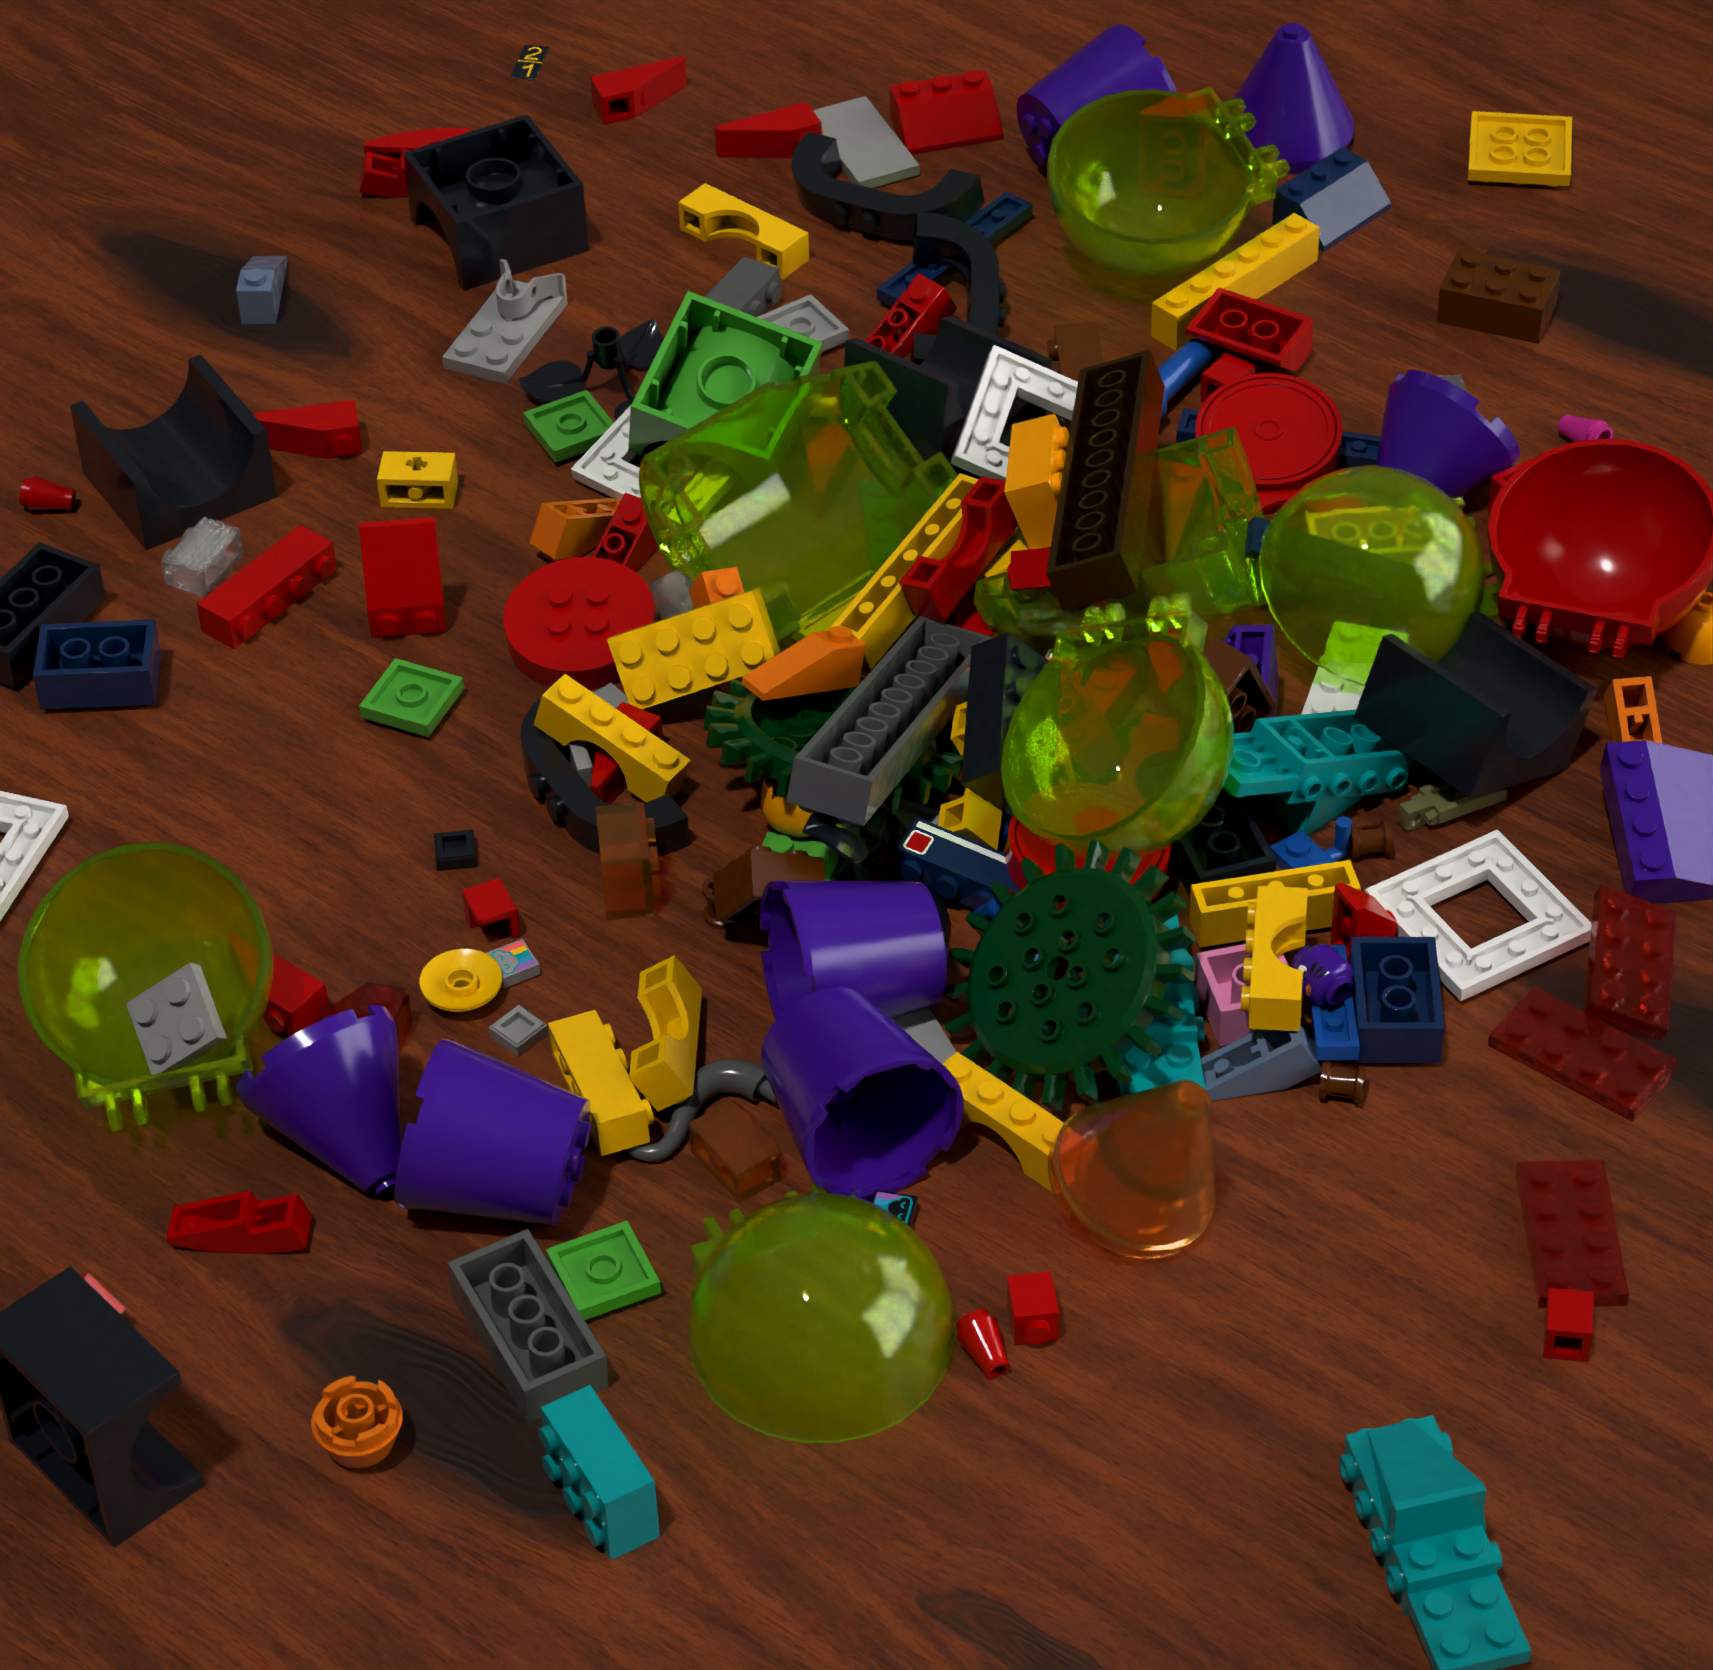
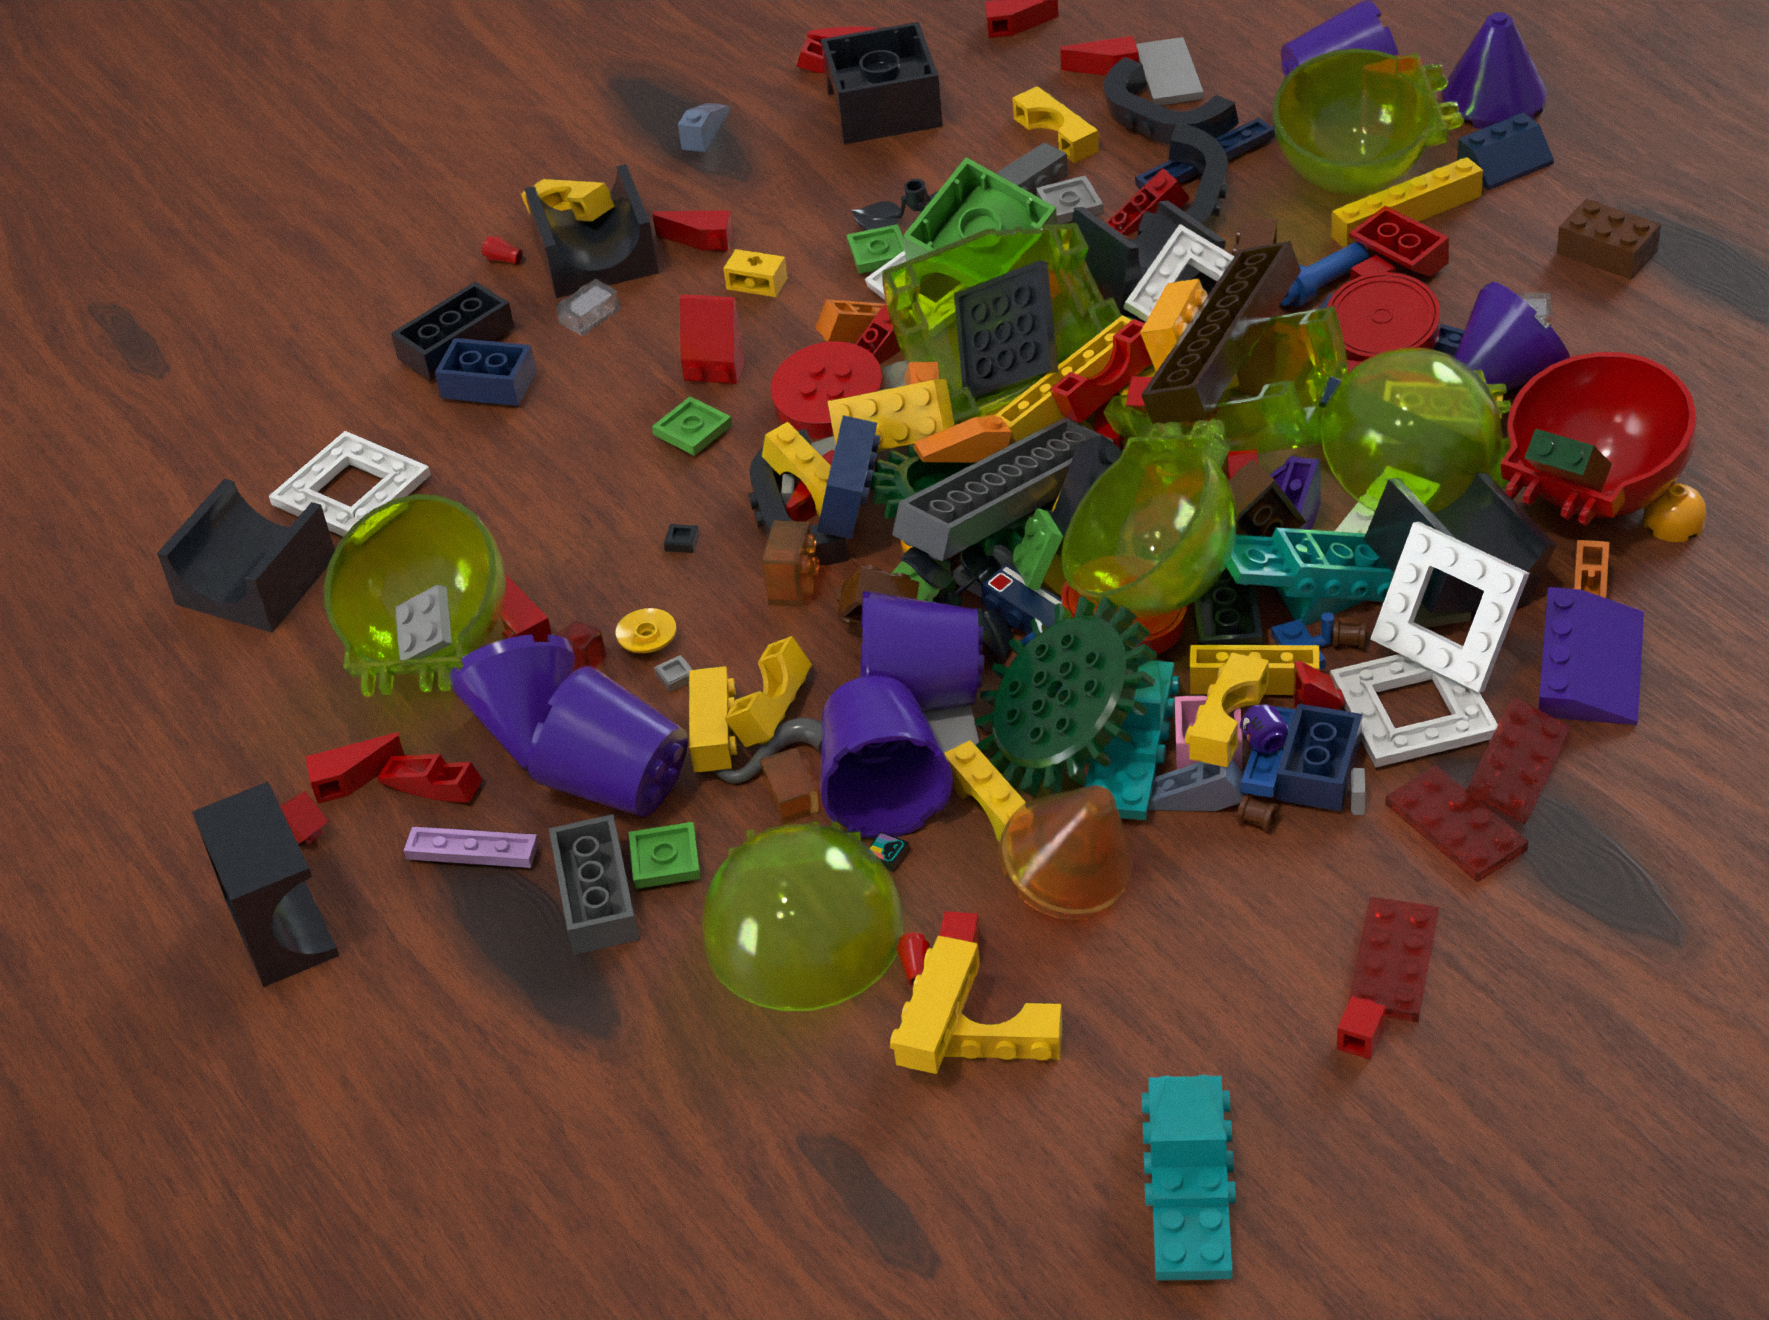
camera: 20 degrees right, 0 degrees up
red brick [197,525,337,649] -> none
orange cone [311,1376,403,1468] -> none
light grey plate [442,259,568,384] -> none
red panel [462,878,520,938] -> none
light grey tile [486,939,541,989] -> none
teal brick [538,1385,660,1560] -> none
red slope [890,70,1003,155] -> none
yellow plate [1468,111,1572,187] -> none
dark pink cone [1558,414,1613,442] -> none
none -> red slope [305,732,405,804]
none -> lavender plate [403,827,539,868]
none -> yellow arch [521,179,614,221]
none -> dark blue wedge [817,415,881,539]
none -> yellow brick [890,936,980,1074]
none -> yellow arch [944,1003,1062,1060]
none -> black plate [954,260,1058,403]
none -> bright green plate [1013,508,1063,591]
none -> light grey tile [1350,768,1365,815]
none -> white plate [1370,522,1530,693]
none -> dark green brick [1524,429,1612,493]

